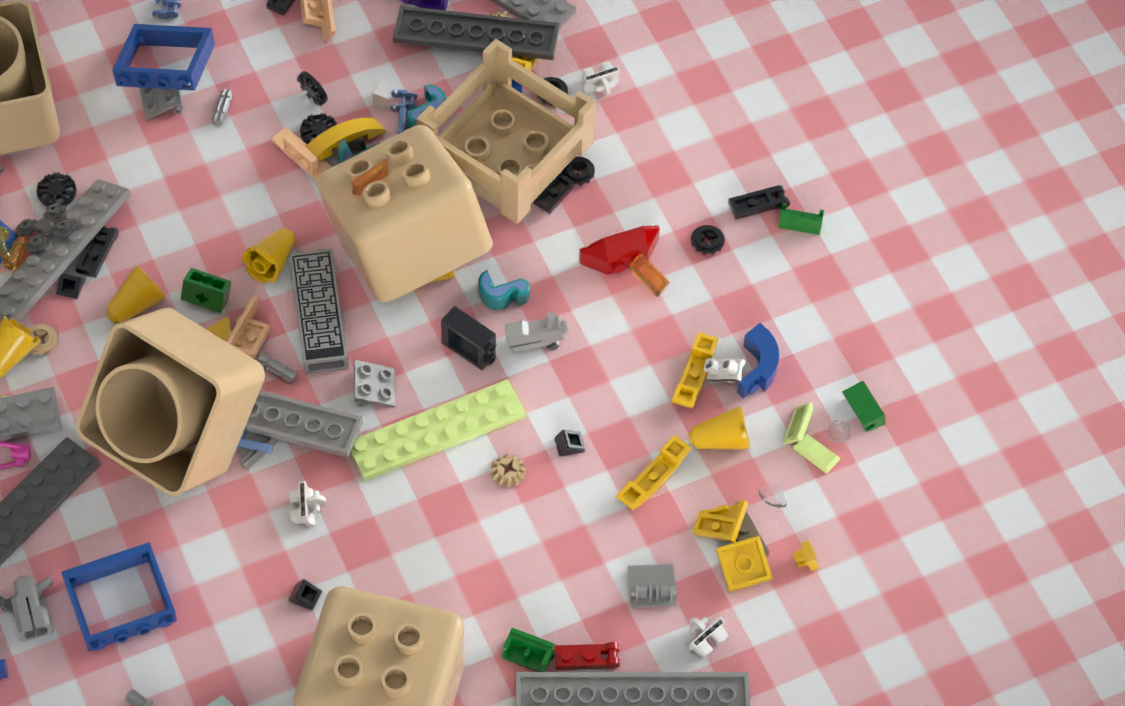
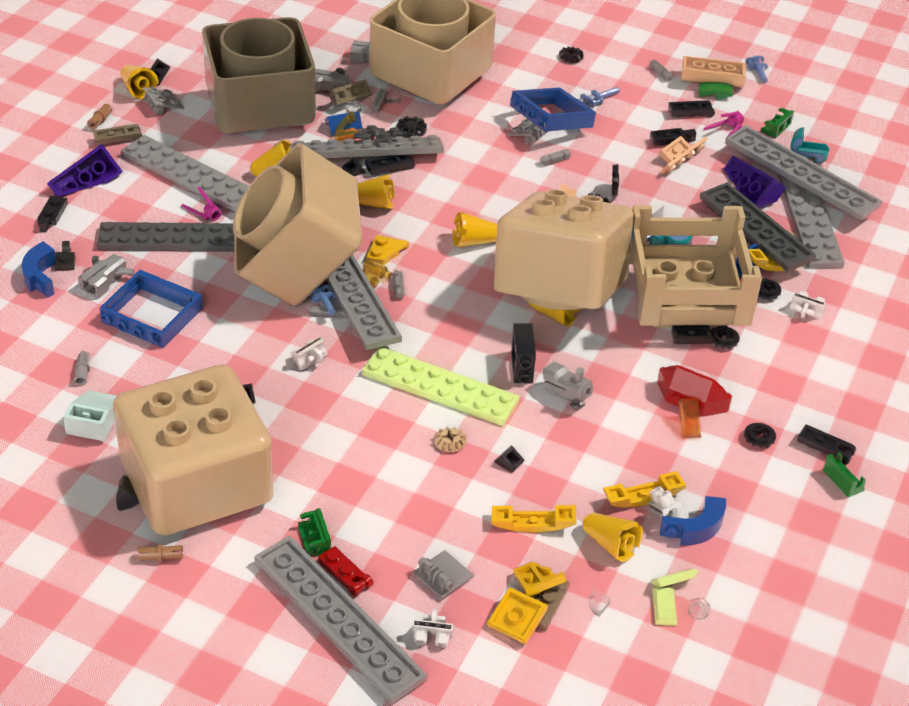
camera: 50 degrees right, 15 degrees down
green brick [180,268,231,313] -> none
light nougat bracket [226,295,270,359] -> none
light grey brick [289,249,348,374] -> none
clear orange tile [351,159,389,196] -> none
light grey hinge [354,360,395,407] -> none
teal animal [478,270,530,309] -> none
yellow tile [793,540,819,571] -> none
green hinge [842,381,886,432] -> none

